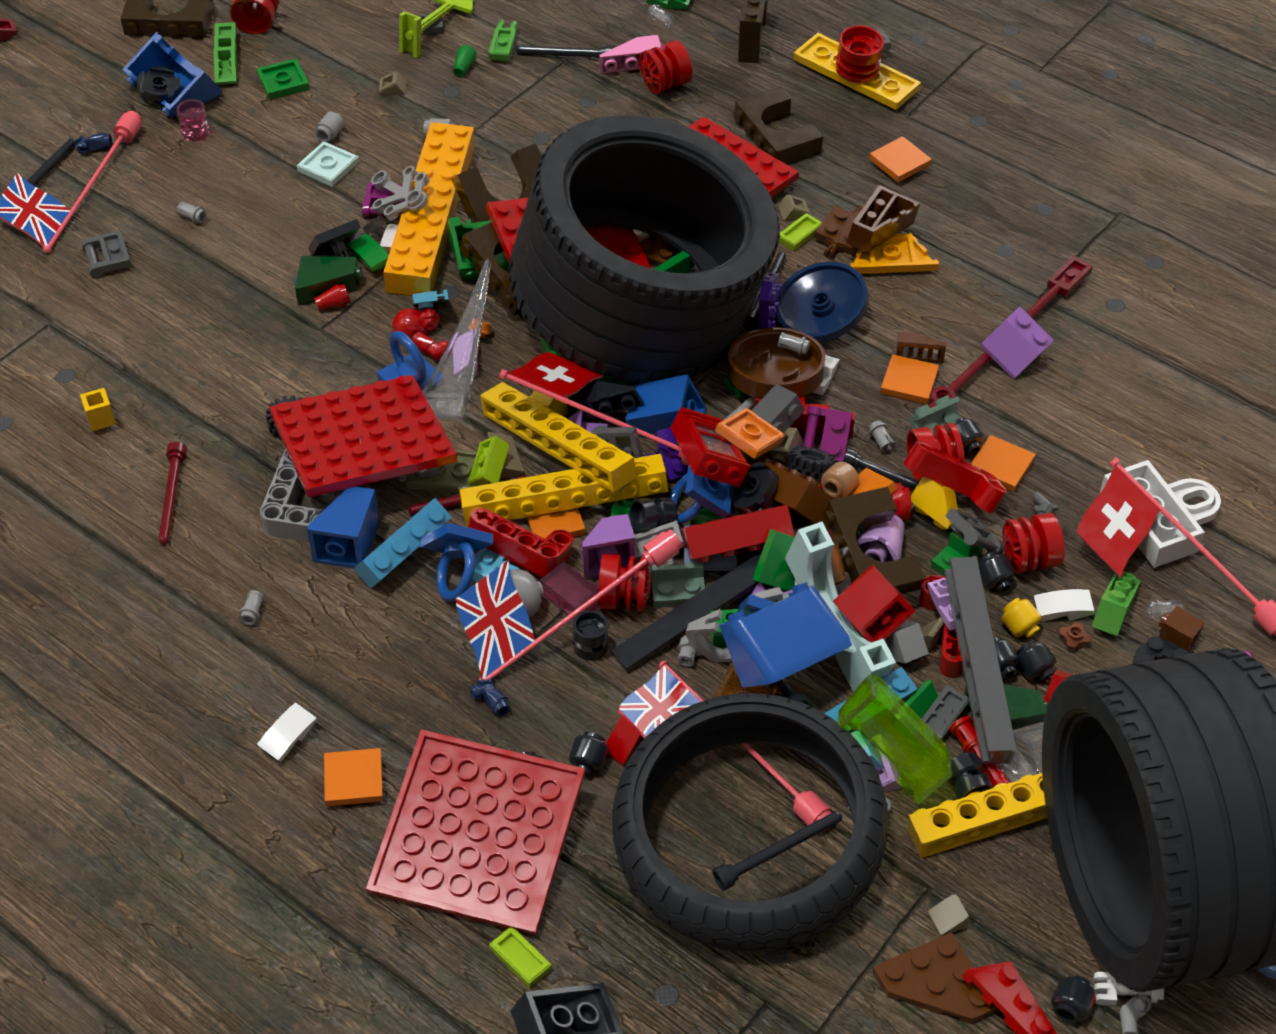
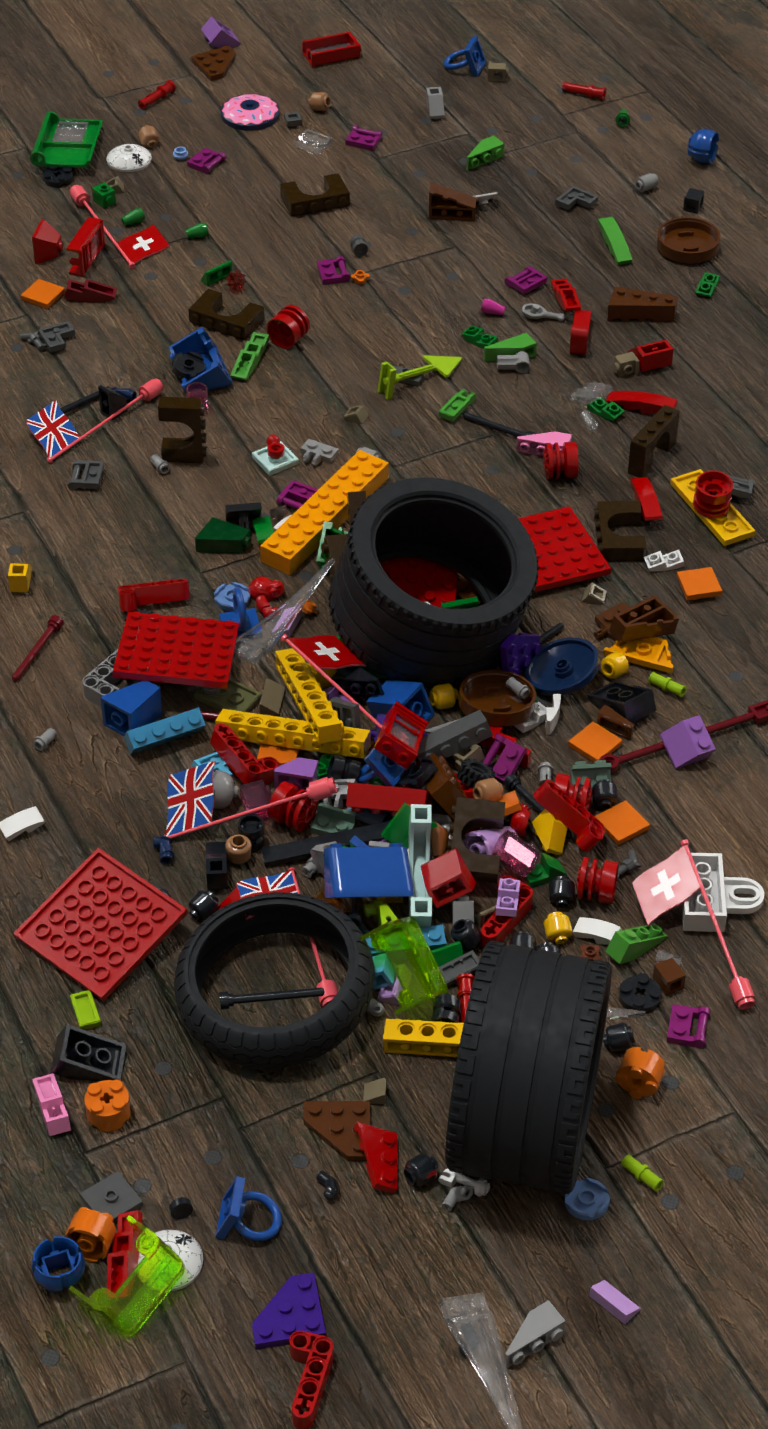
camera: 25 degrees right, 5 degrees down
green tile [256,59,310,100] -> none
red cone [314,284,351,311] -> none
light grey brick [315,111,345,143] -> none
orange tile [324,748,383,806] -> none
light grey plant [371,166,430,220] -> none
medium azure plate [412,290,448,309] -> none
blue tile [420,523,493,602] -> none
green cone [453,45,477,77] -> none
lime slope [468,435,509,486] -> none
orange tile [715,408,785,459] -> none
lime tile [778,213,822,252] -> none
dark grey tile [944,556,1017,764] -> none
dark grey plate [945,508,1004,554] -> none
none -> black slope [98,385,127,420]
none -> red beam [117,579,190,611]
none -> dark brown arch [158,396,208,464]
none -> black slope [206,842,228,890]
none -> medium blue tile [214,582,250,611]
none -> medium nougat head [225,834,252,864]
none -> red plate [266,434,285,459]
none -> light grey hinge [300,439,339,466]
none -> lime piece [363,899,401,933]
none -> yellow head [429,683,459,710]
none -> black head [451,919,481,950]
none -> clear pink brick [492,830,540,877]
none -> white slope [545,694,561,735]
none -> black slope [587,680,657,724]
none -> yellow head [601,652,629,679]
none -> red slope [630,477,663,521]
none -> white slope [644,550,685,572]
none -> lime pin [648,672,687,697]

